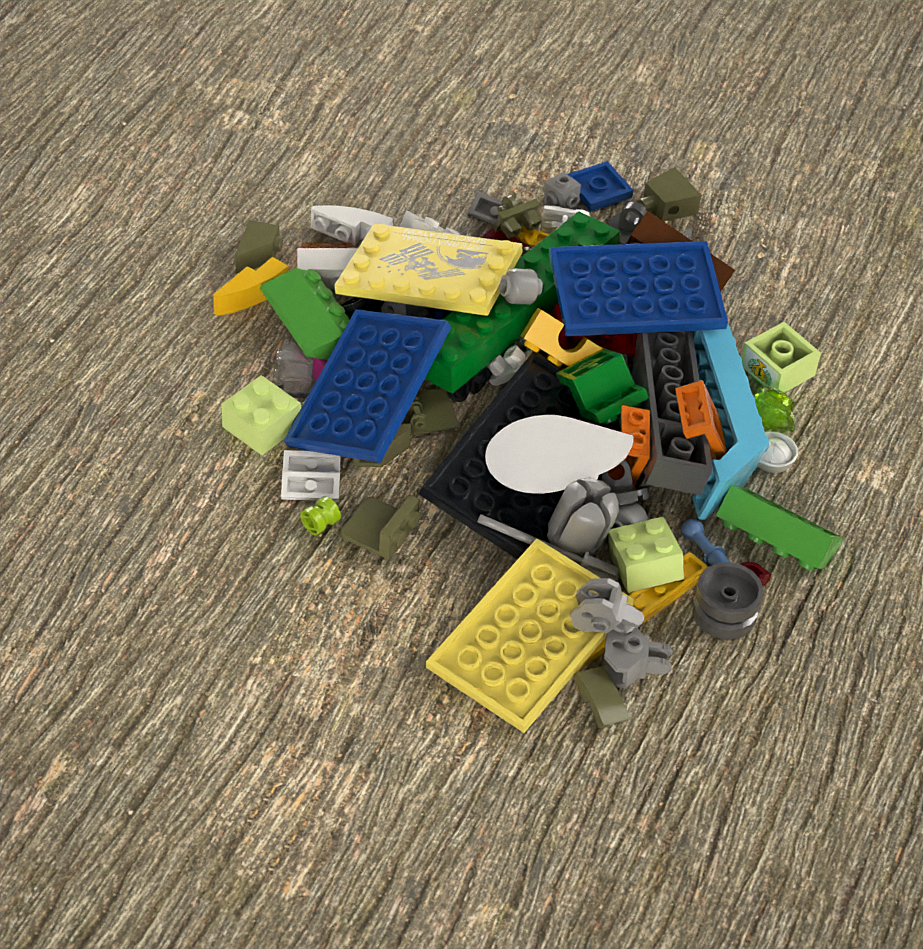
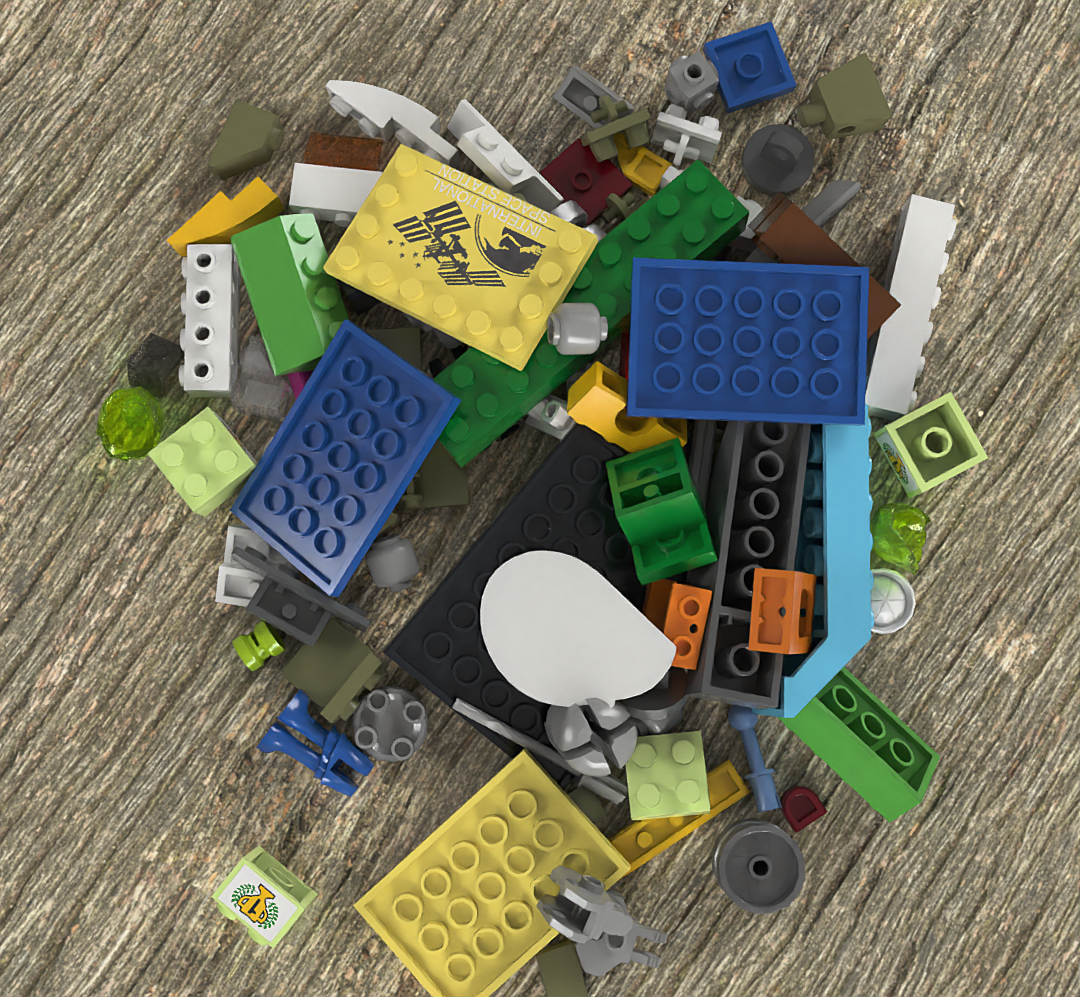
camera: 10 degrees right, 35 degrees up
none -> clear neon green hair [96,386,164,462]
none -> clear smoke bracket [127,333,184,399]
none -> white brick [179,244,240,397]
none -> brick [211,846,318,949]
none -> dark grey bracket [231,546,372,648]
none -> blue piece [256,689,374,797]
none -> light grey dish [353,686,429,762]
none -> light grey head [365,534,420,592]
none -> white brick [865,194,957,421]

